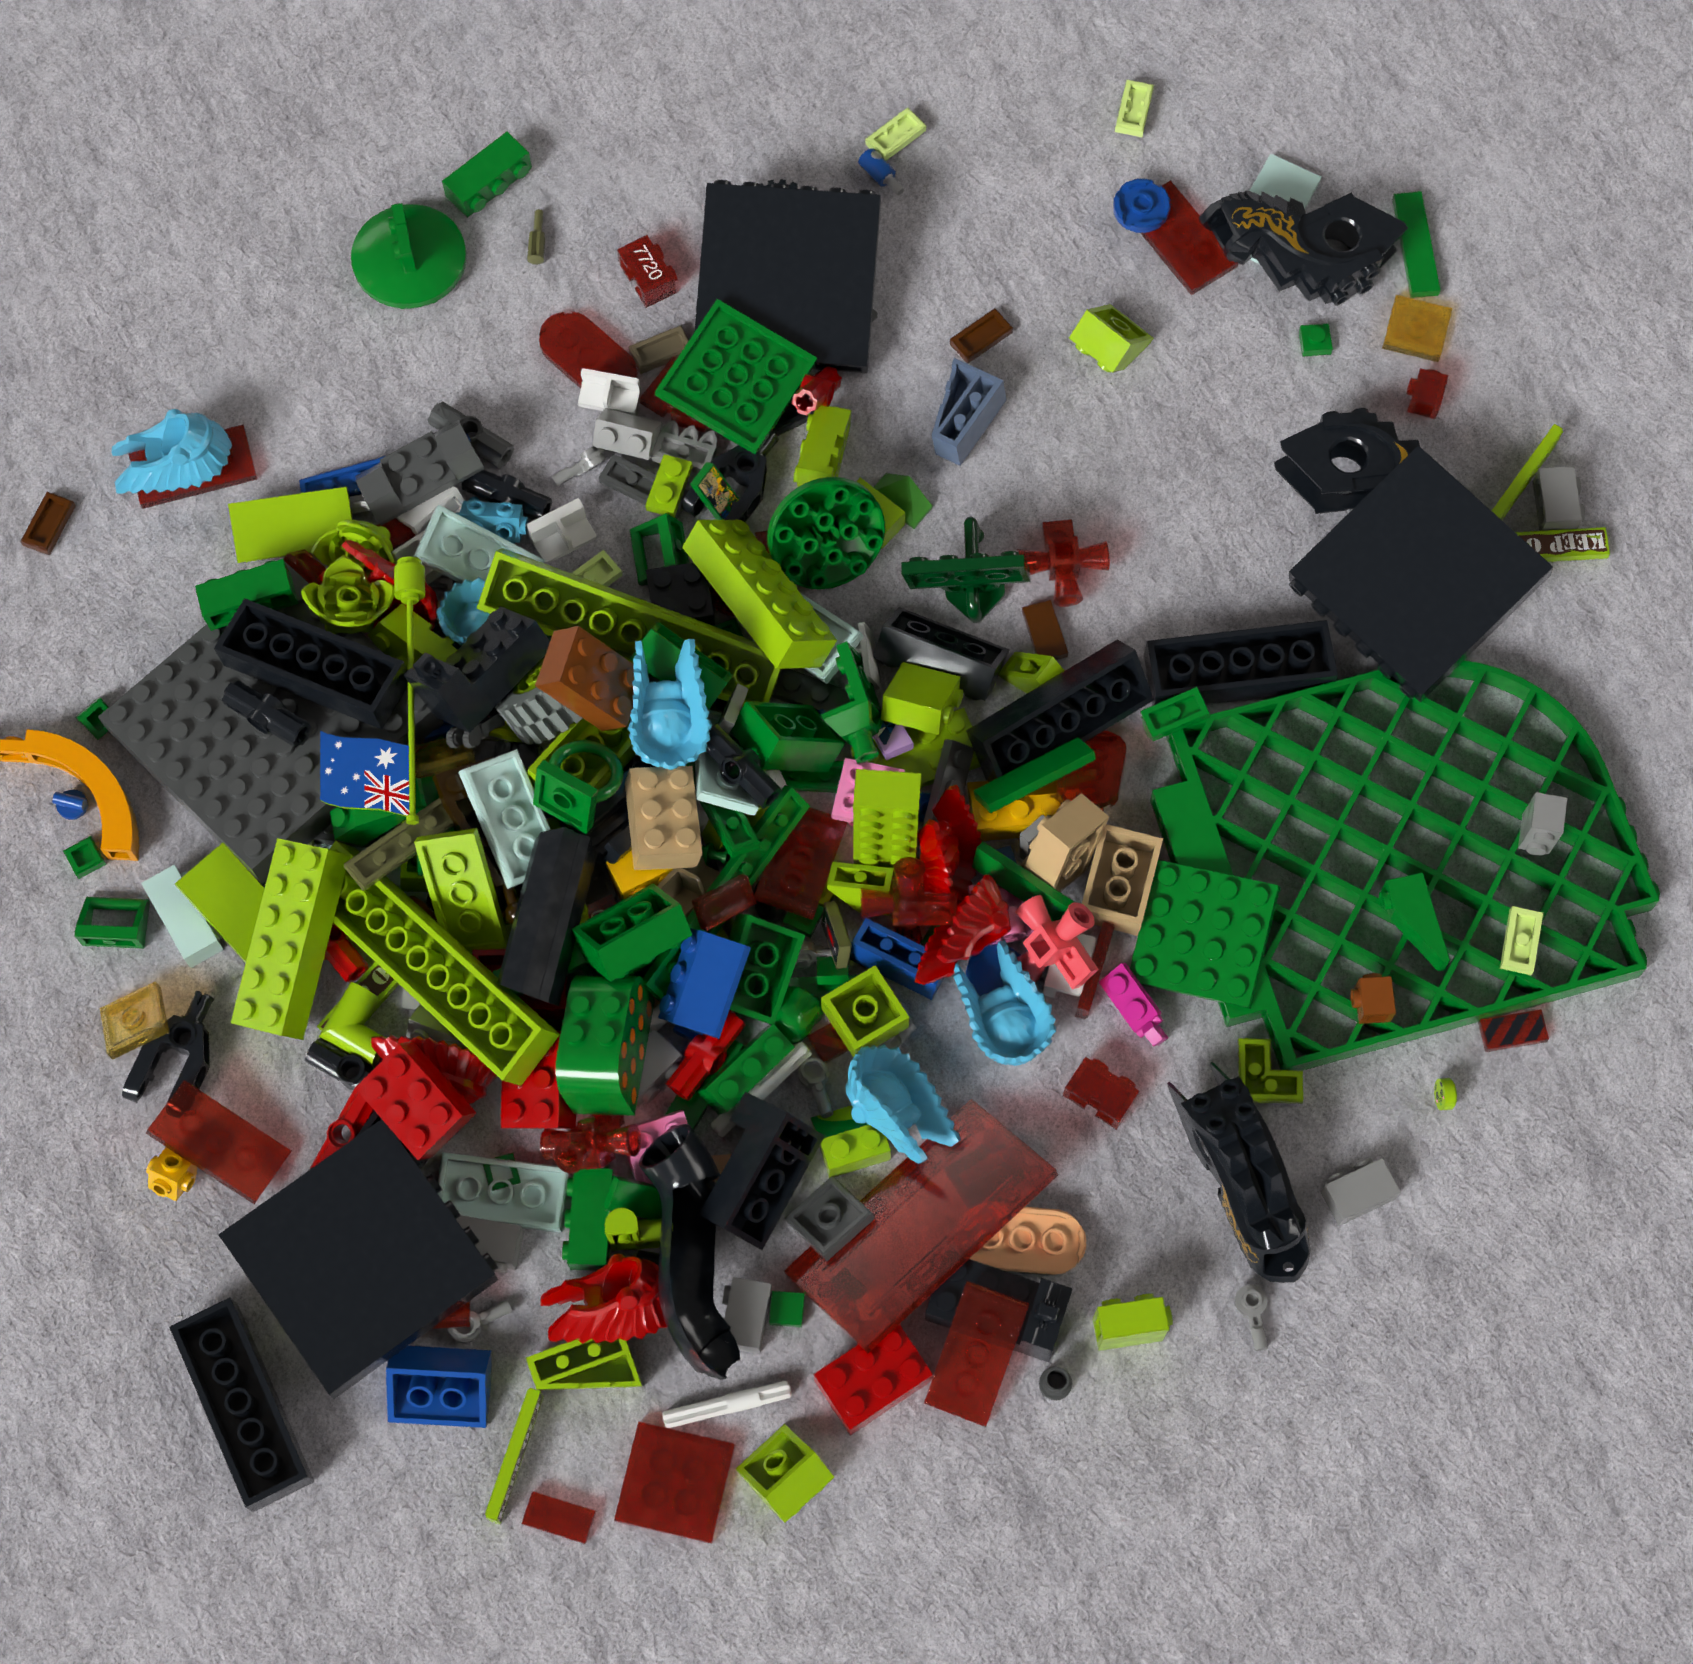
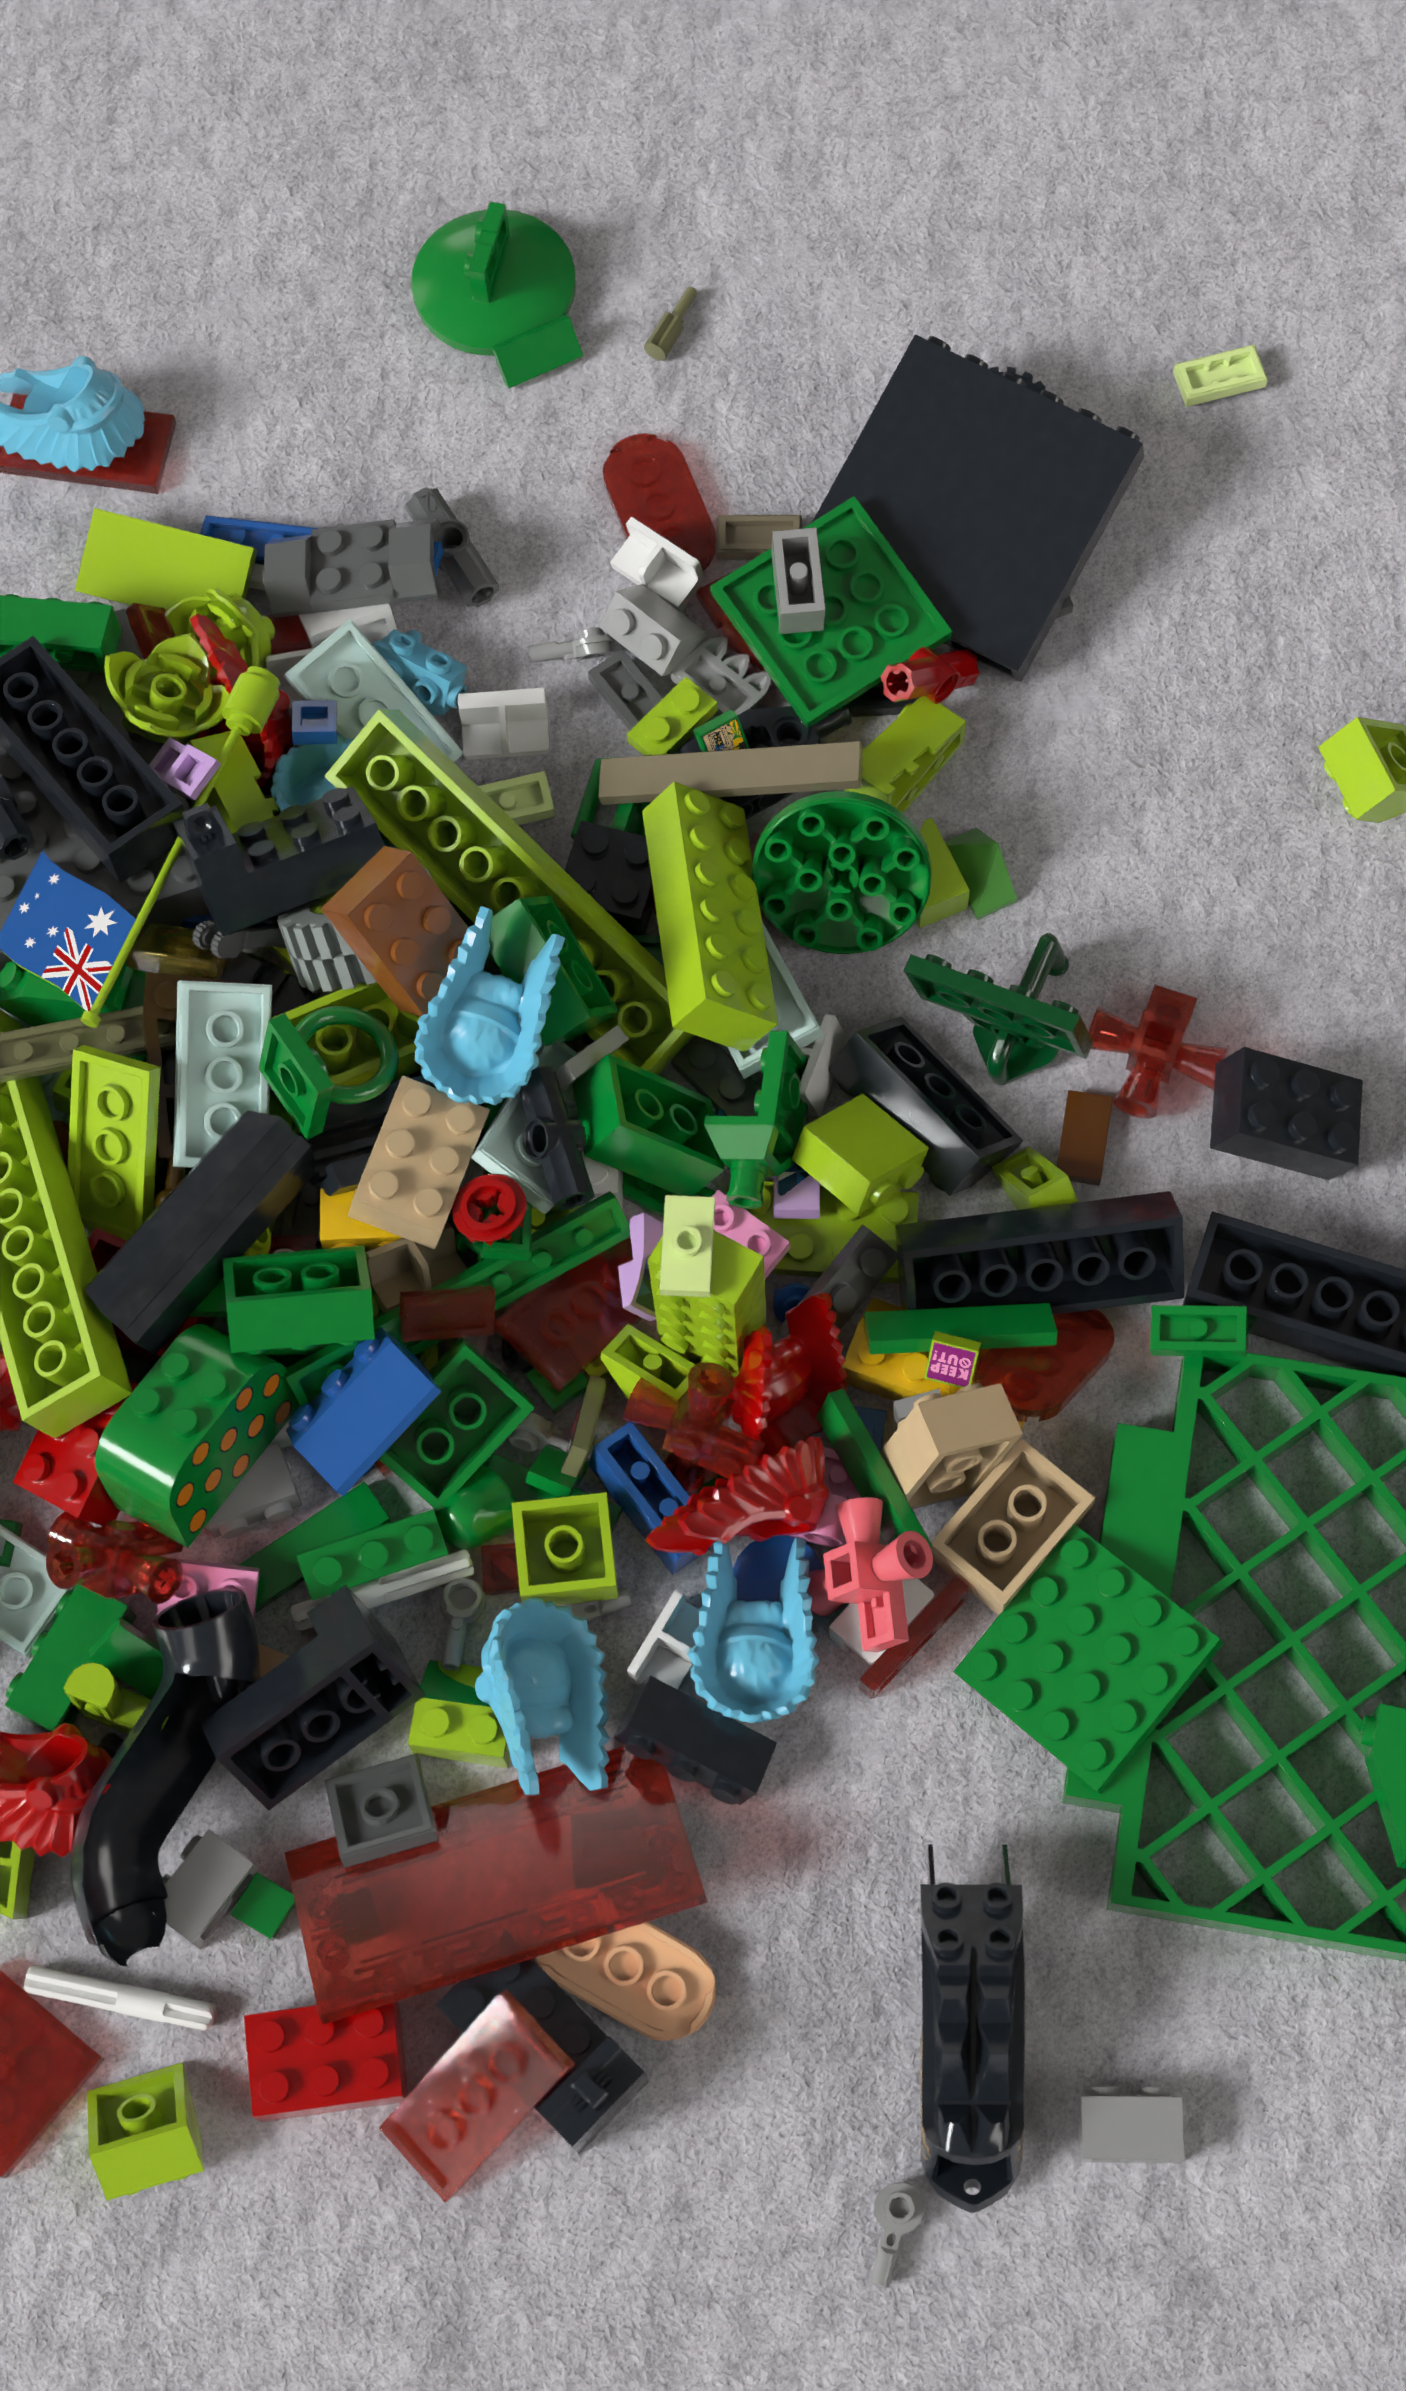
camera: 30 degrees right, 0 degrees up
green brick [442,131,532,218] -> none
black piece [461,470,552,520] -> none
clear red brick [617,235,678,308] -> none
red piece [666,1010,746,1101] -> none
blue piece [858,148,905,196] -> none
sand blue wedge [931,358,1007,466] -> none
reddish brown tile [950,308,1013,364] -> none
dark grey piece [1039,1367,1072,1401] -> none
clear red brick [1063,1056,1140,1130] -> none
lime brick [1092,1293,1173,1351] -> none
dark pink hinge [1098,963,1169,1046] -> none
lime brick [1238,1038,1303,1104] -> none
dark orange brick [1351,973,1396,1024] -> none
lime tile [1434,1078,1457,1110] -> none
none -> lavender slope [149,737,221,801]
none -> blue plate [292,700,337,745]
none -> red gear [452,1174,529,1246]
none -> green tile [491,315,583,388]
none -> dark tan tile [598,741,863,805]
none -> black brick [613,1675,777,1805]
none -> lavender slope [618,1212,664,1322]
none -> white panel [627,1589,699,1691]
none -> yellowish green plate [659,1195,715,1297]
none -> light grey brick [771,528,825,634]
none -> tile [924,1331,981,1388]
none -> black brick [1210,1047,1363,1180]

